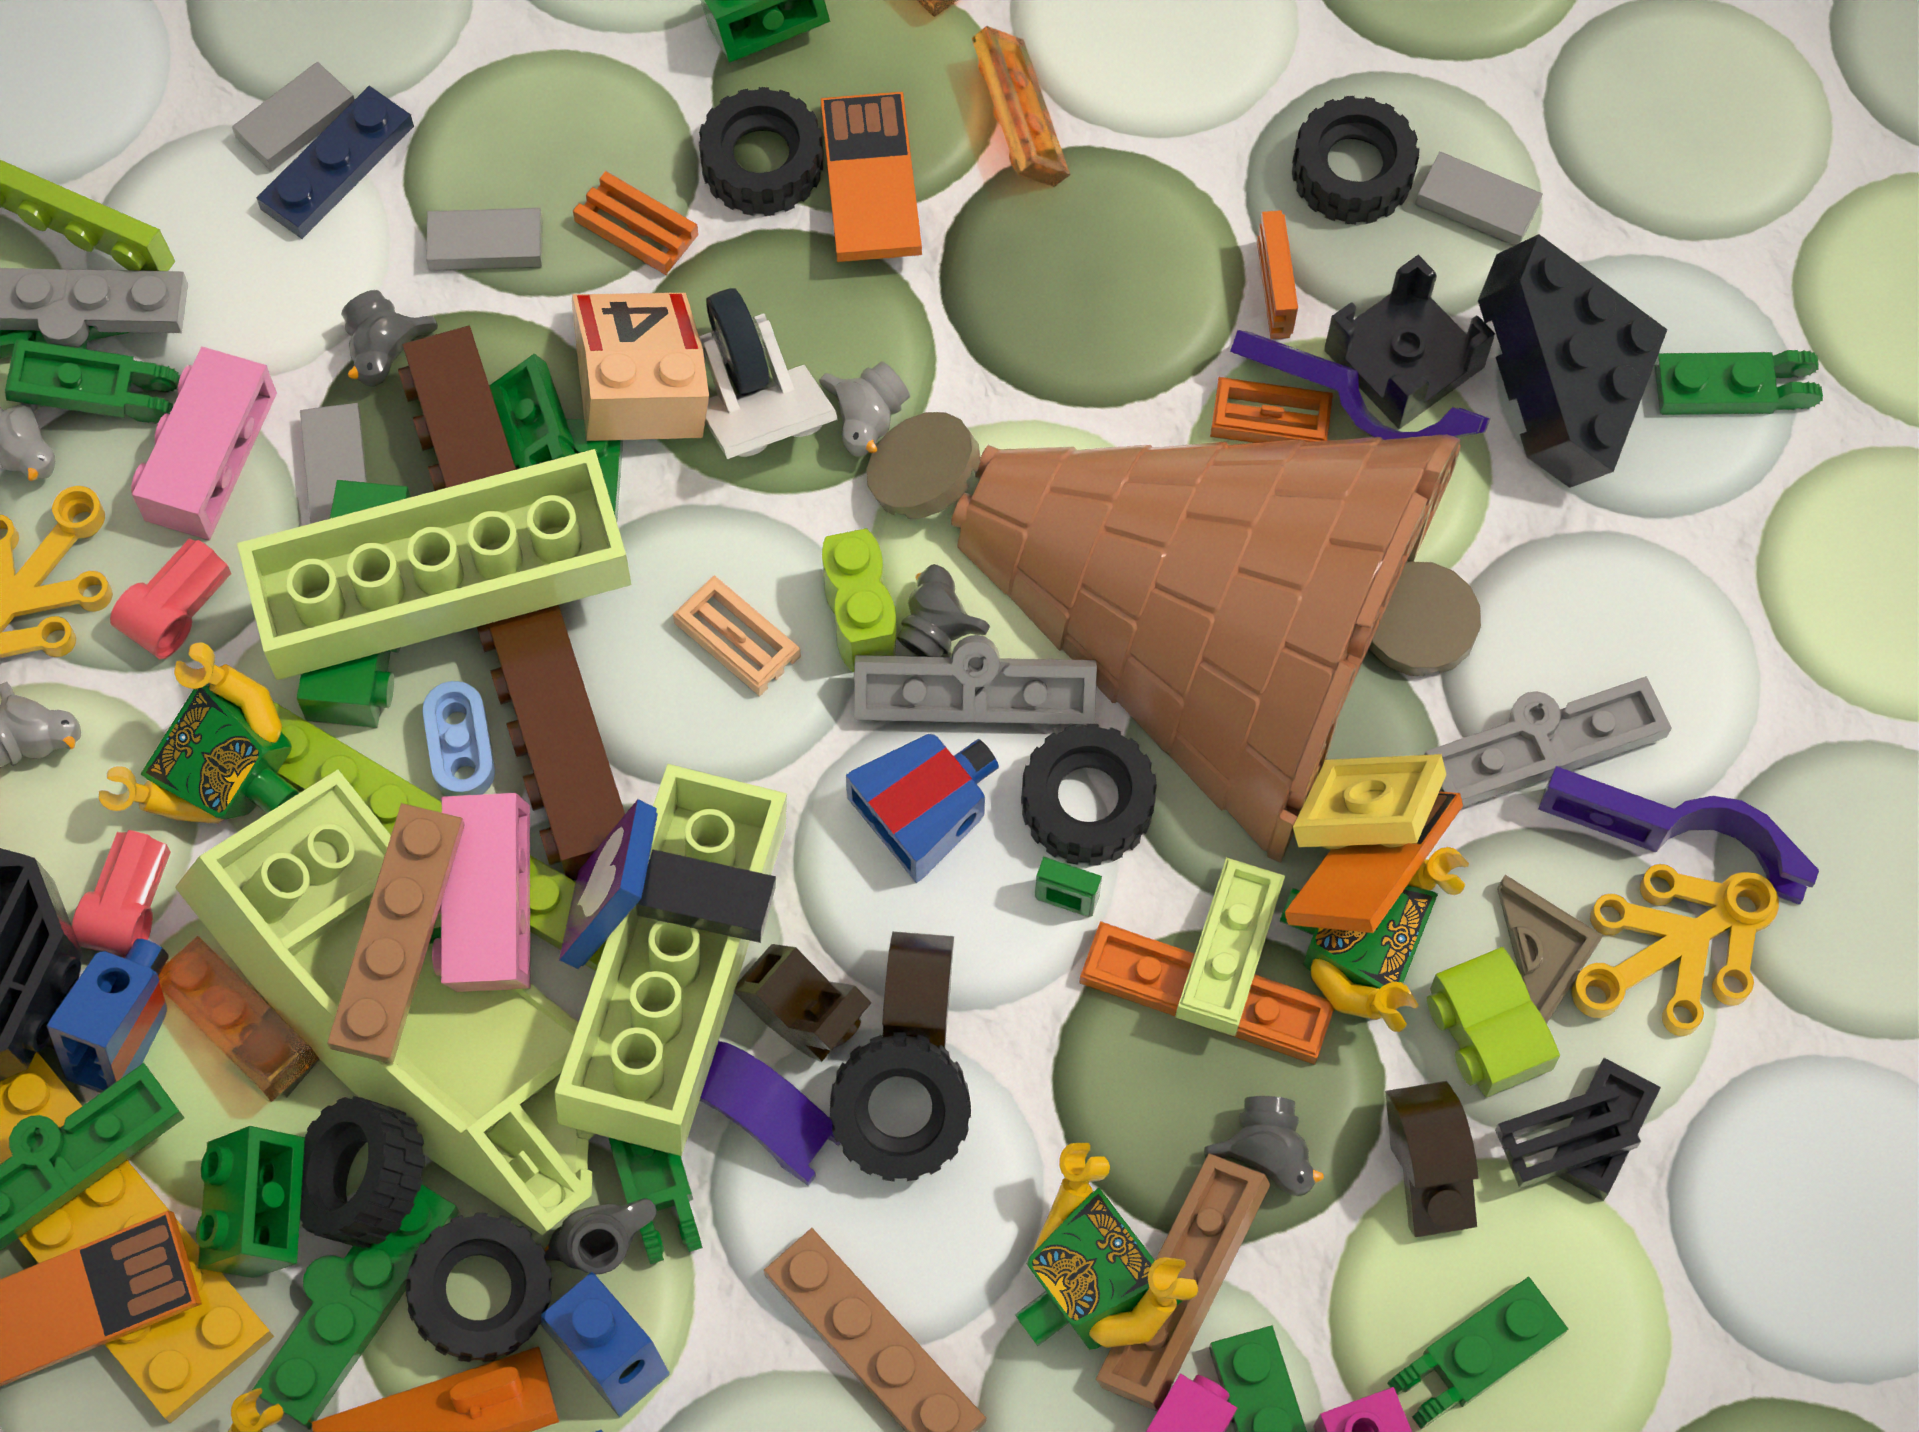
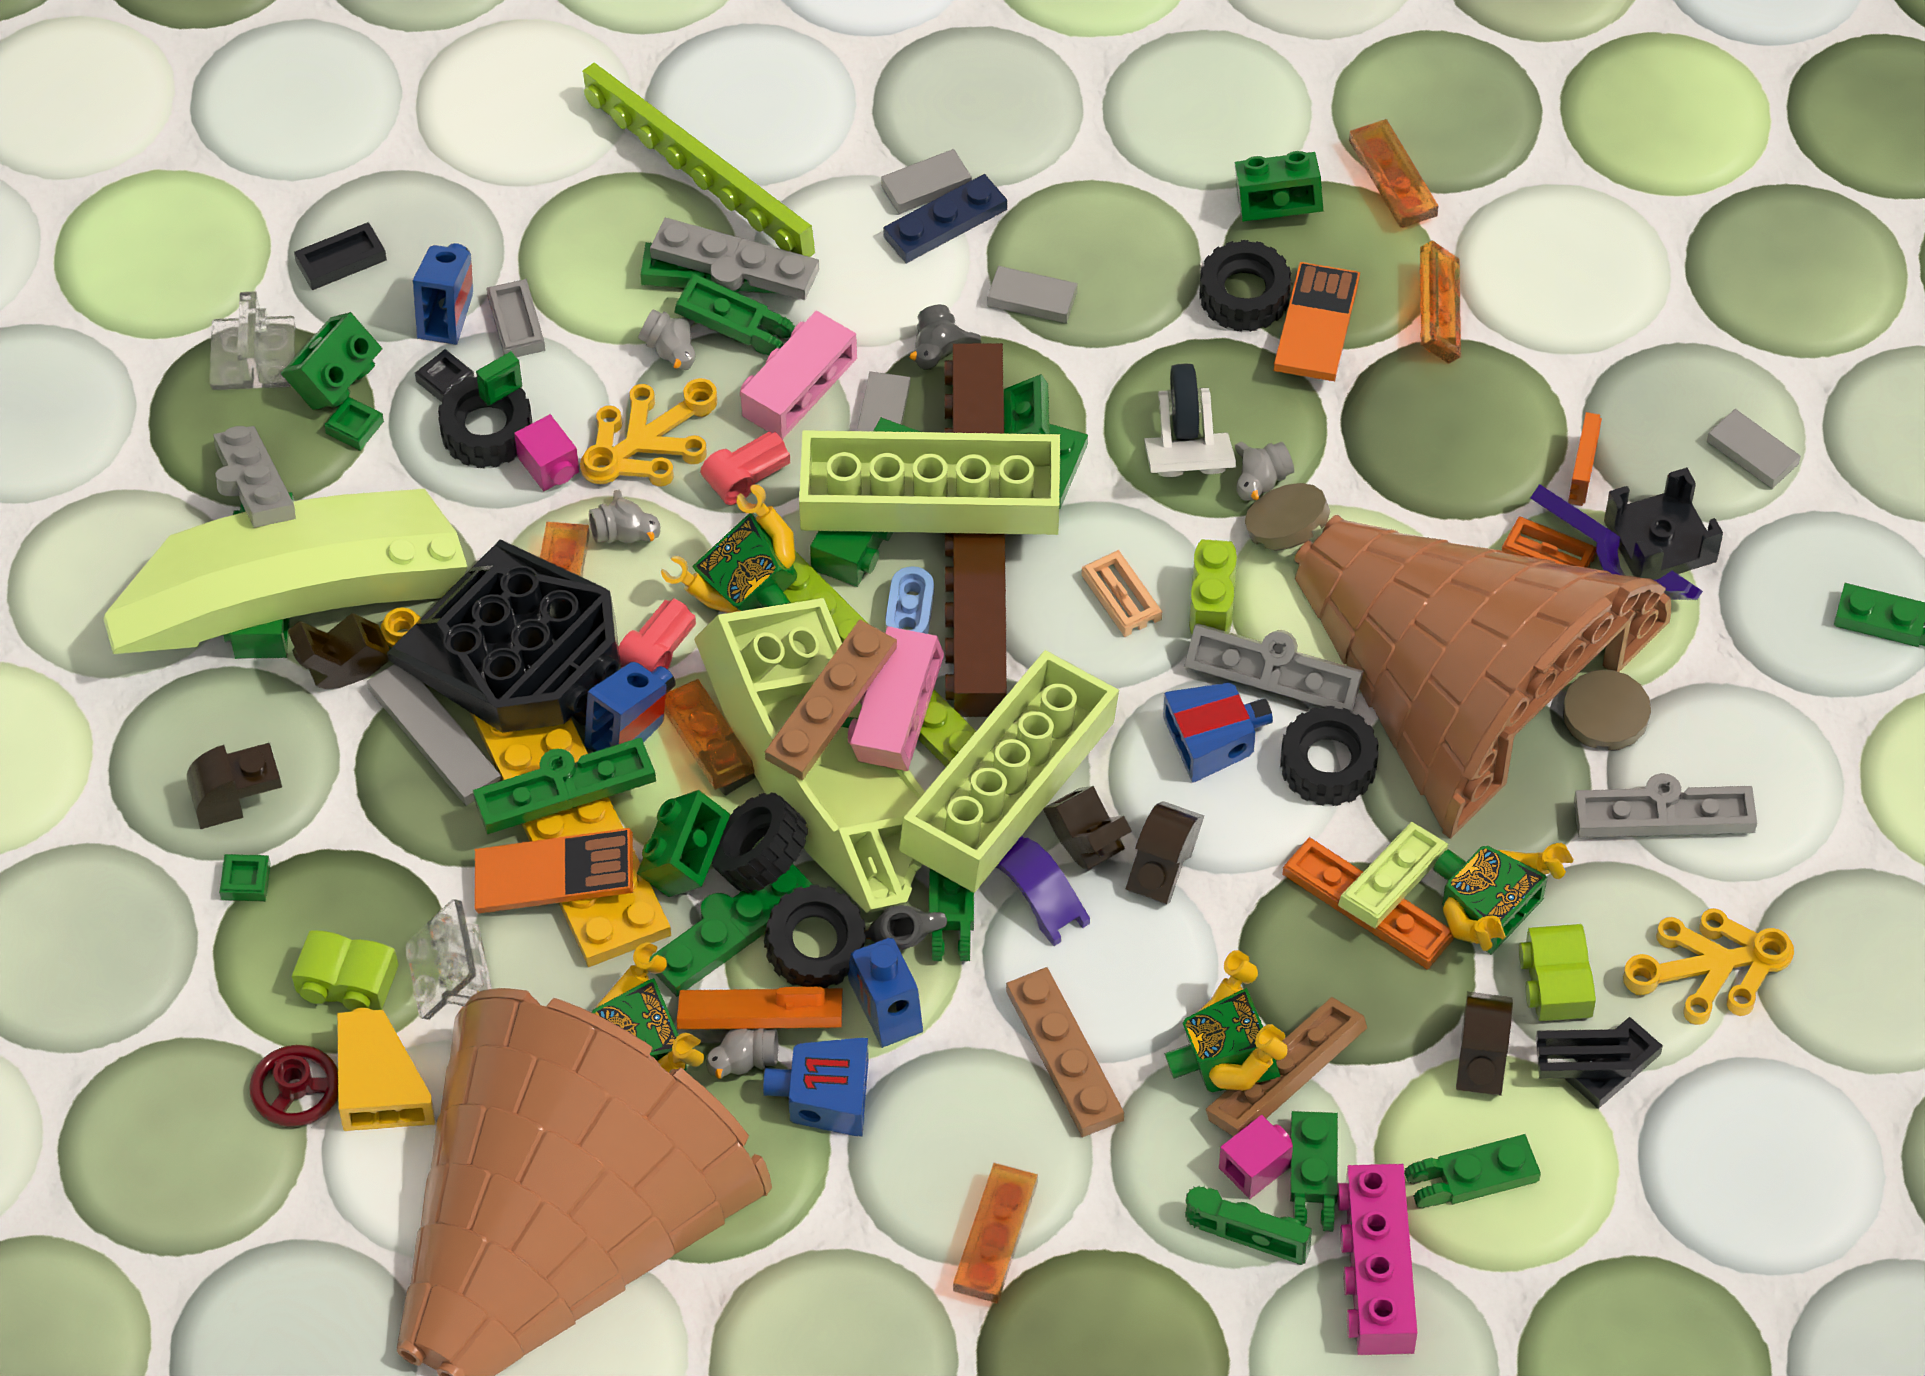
camera: 20 degrees right, 10 degrees down
tile [559,799,658,969] -> none
light nougat slope [572,293,709,441] -> none
orange tile [573,171,699,275] -> none
black tile [636,849,776,943] -> none
black tyre [830,1032,971,1182] -> none
dark grey animal [896,564,990,657] -> none
green tile [1035,856,1102,917] -> none
dark grey animal [1204,1096,1324,1197] -> none
orange piece [1285,792,1463,933] -> none
black tyre [1292,96,1420,225] -> none
light yellow plate [1293,754,1446,850] -> none
black brick [1478,234,1668,488] -> none
dark tan tile [1497,875,1603,1024] -> none
dark purple piece [1538,766,1819,905] -> none

